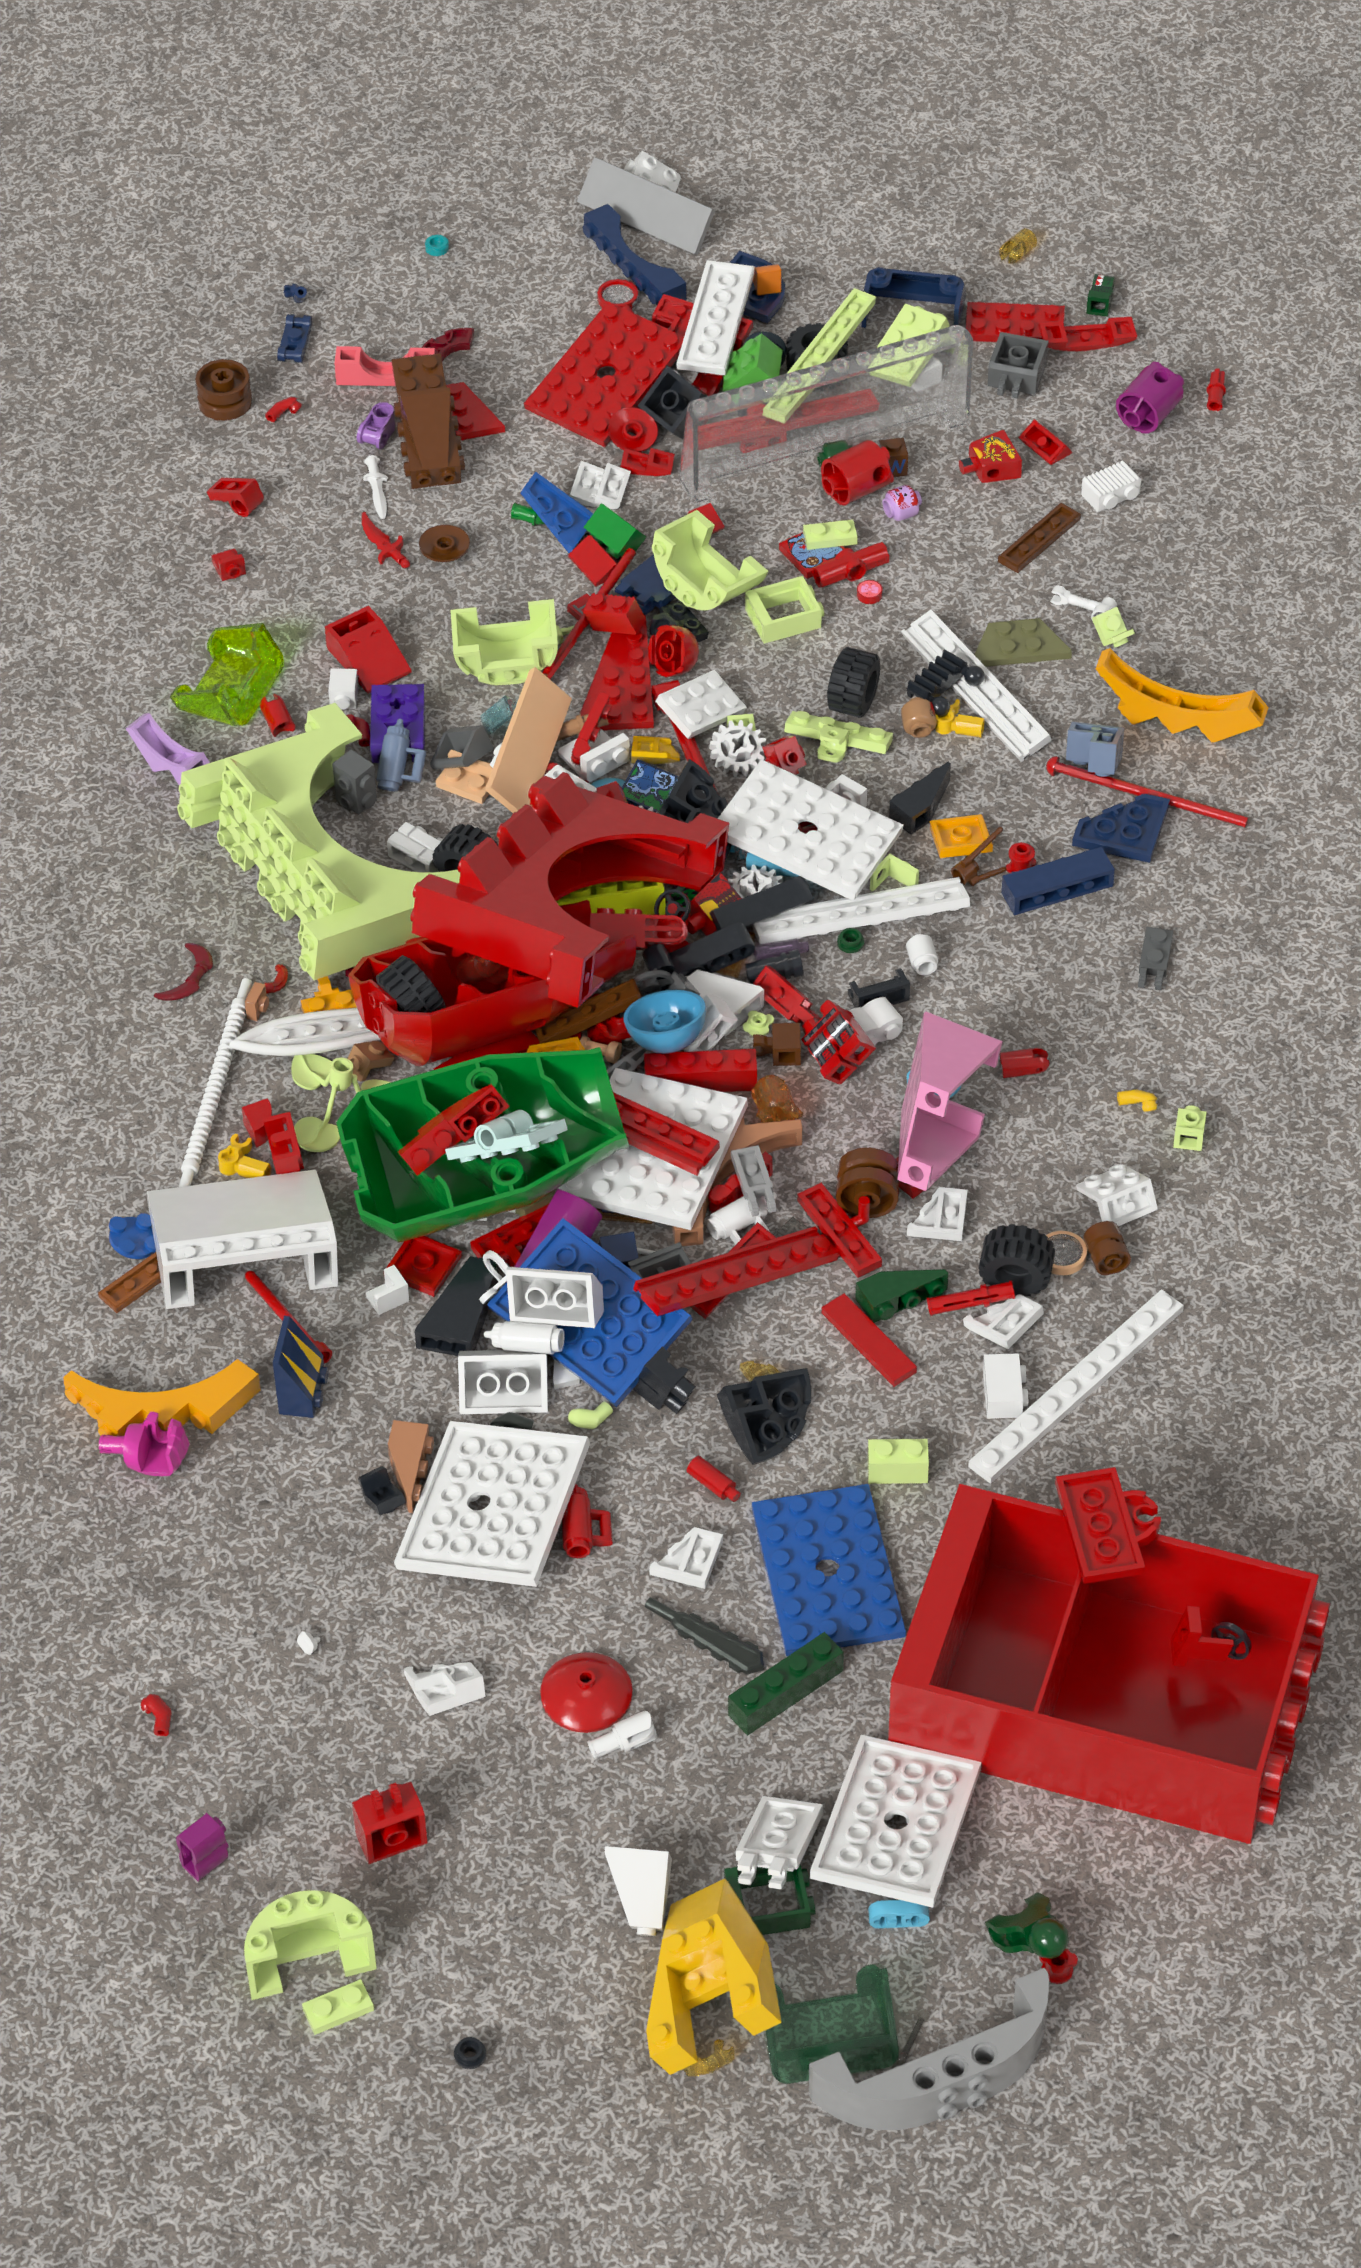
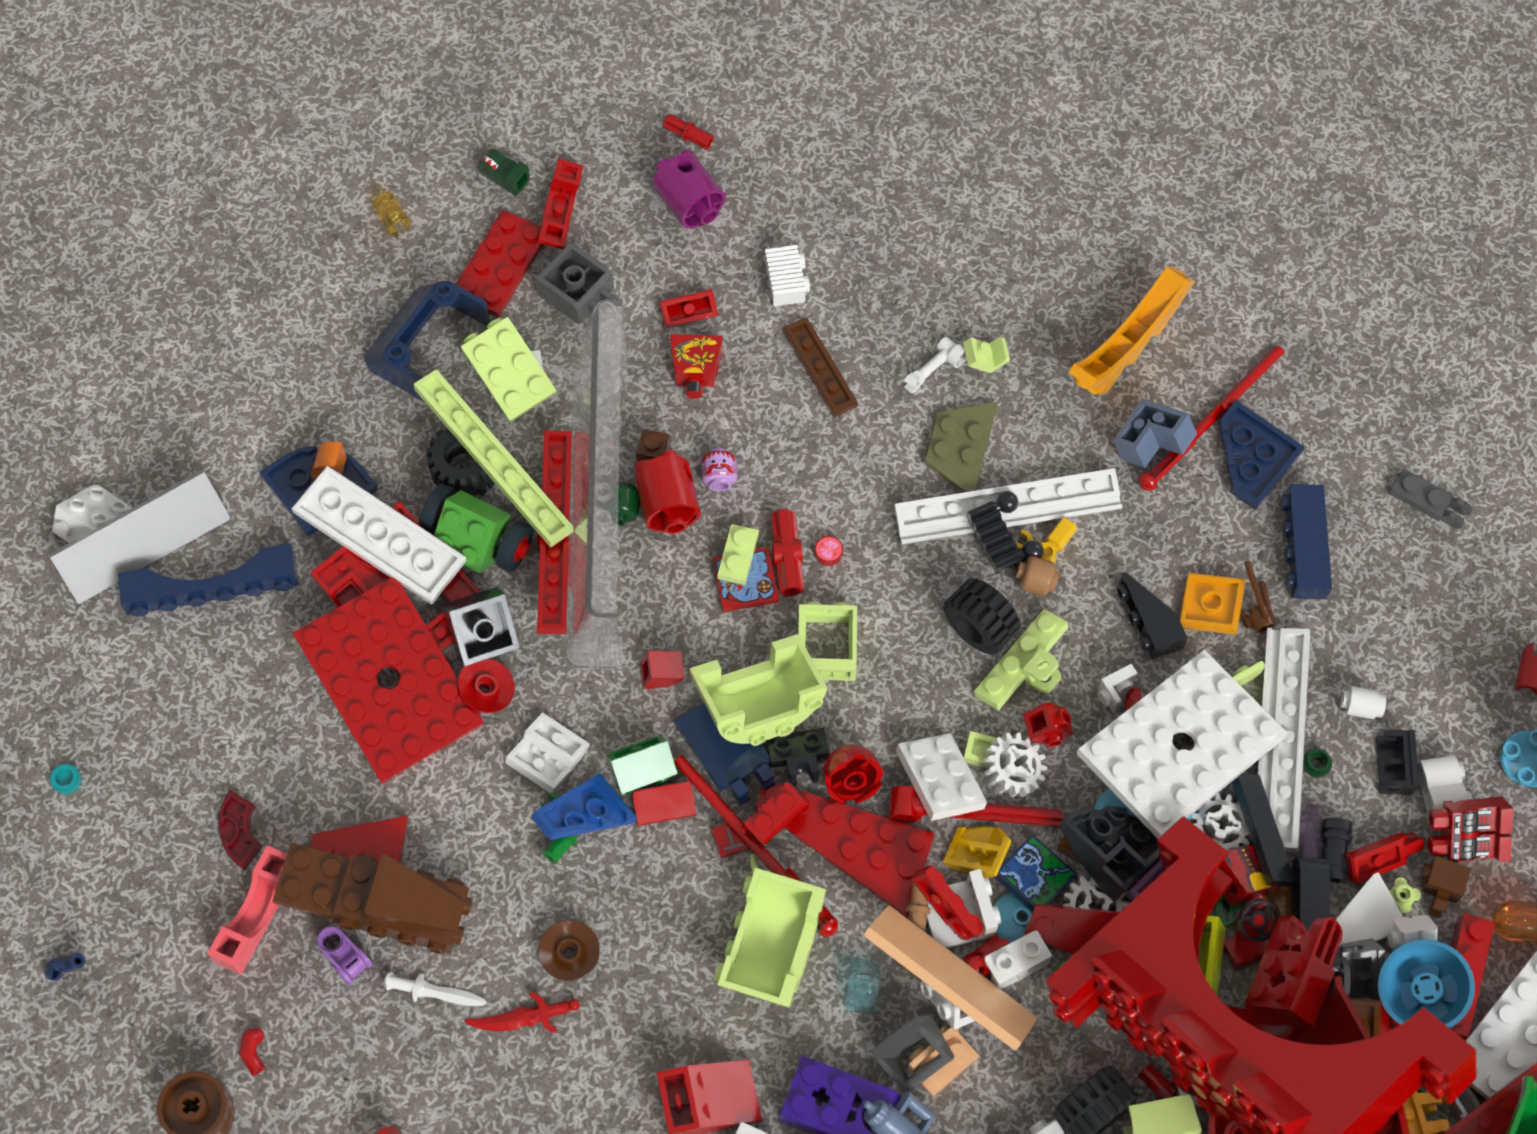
camera: 70 degrees left, 15 degrees up
dark blue plate [277,314,312,363] -> none
piece [597,279,638,313] -> none
red slope [620,448,675,476] -> none
red brick [1006,842,1036,873] -> none

